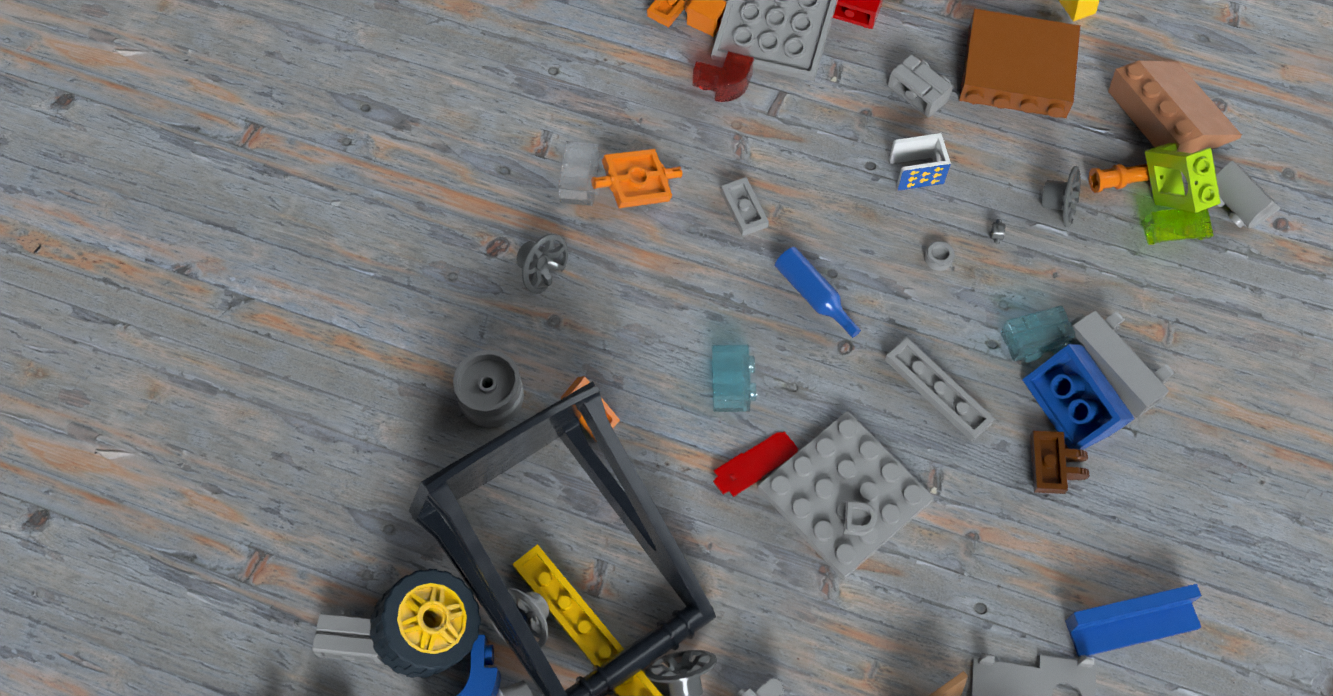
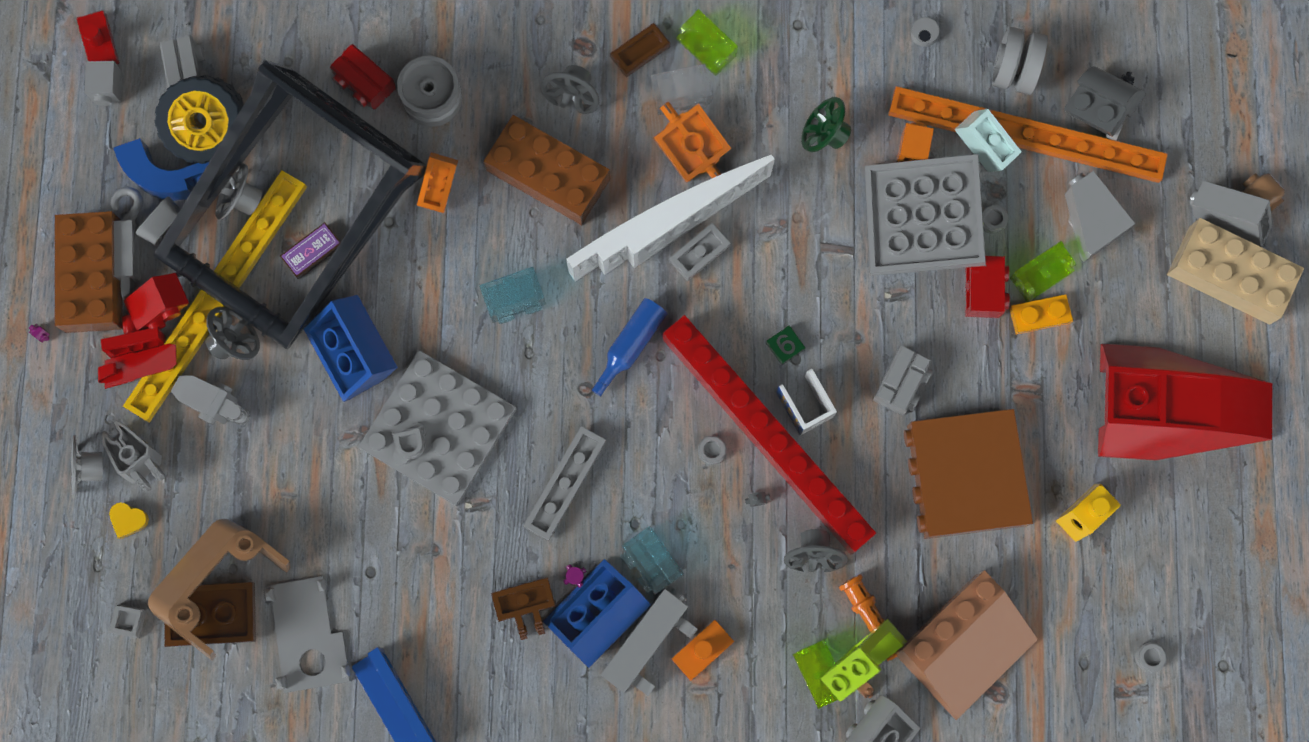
camera: 70 degrees right, 15 degrees up
clear red brick [693,51,754,102] -> none
red piece [713,432,799,497] -> none
none -> medium lavender tile [280,222,341,279]
none -> blue slope [304,295,398,402]
none -> red brick [330,44,396,110]
none -> dark orange brick [484,115,610,225]
none -> magenta piece [563,564,587,588]
none -> white slope [566,155,775,282]
none -> reddish brown tile [610,23,671,78]
none -> red brick [663,315,876,555]
none -> orange tile [671,620,735,681]
none -> clear neon green hinge [677,9,738,76]
none -> dark green tile [766,325,806,365]
none -> dark green wheel [801,97,851,152]

